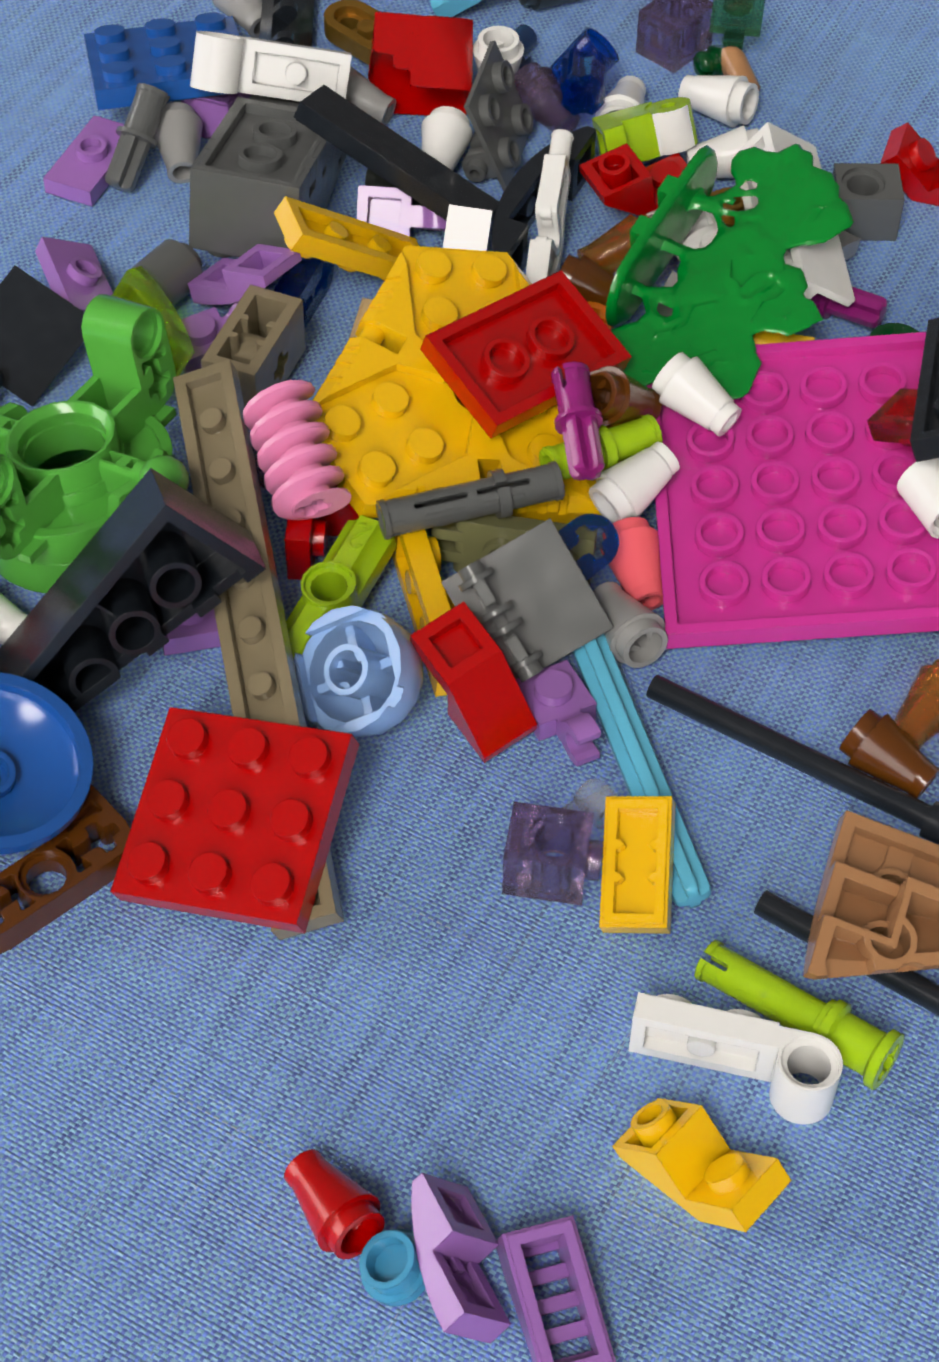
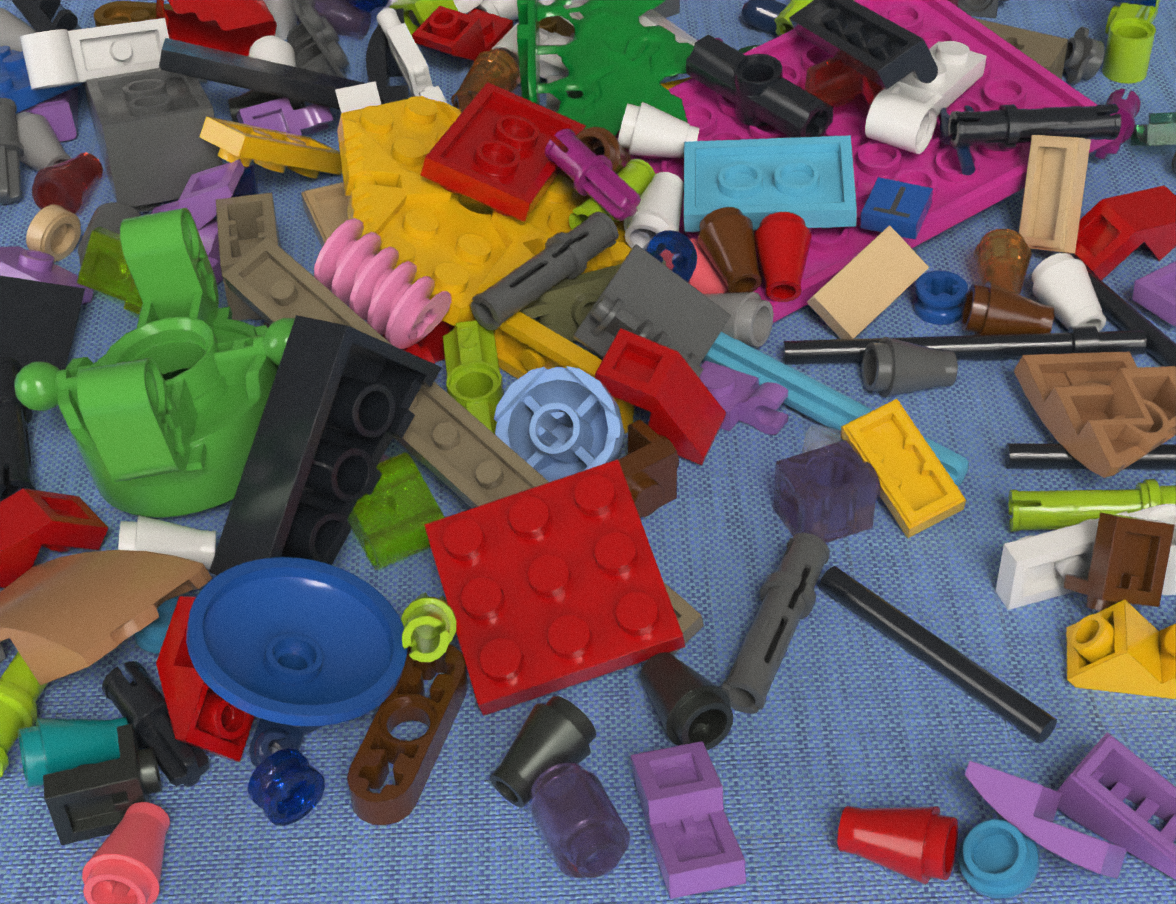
camera: 30 degrees left, 10 degrees down
none -> tan tile [26,205,81,263]
none -> clear red cone [32,153,103,214]
none -> clear neon green piece [347,452,445,571]
none -> lime axle [401,592,456,662]
none -> pearl dark grey cone [490,696,596,808]
none -> clear purple brick [531,763,630,878]
none -> reddish brown bracket [618,419,679,518]
none -> medium lavender slope [631,741,746,899]
none -> pearl dark grey cone [640,652,733,750]
none -> medium azure plate [684,135,857,232]
none -> black piece [686,34,833,138]
none -> reddish brown cone [698,207,762,293]
none -> dark grey pin [721,533,830,714]
none -> red cone [754,212,812,302]
none -> tan tile [807,225,929,339]
none -> black bar [820,566,1057,743]
none -> blue tile [860,177,933,240]
none -> dark grey cone [862,337,958,398]
none -> blue bush [913,270,968,325]
none -> reddish brown bracket [1063,512,1175,611]

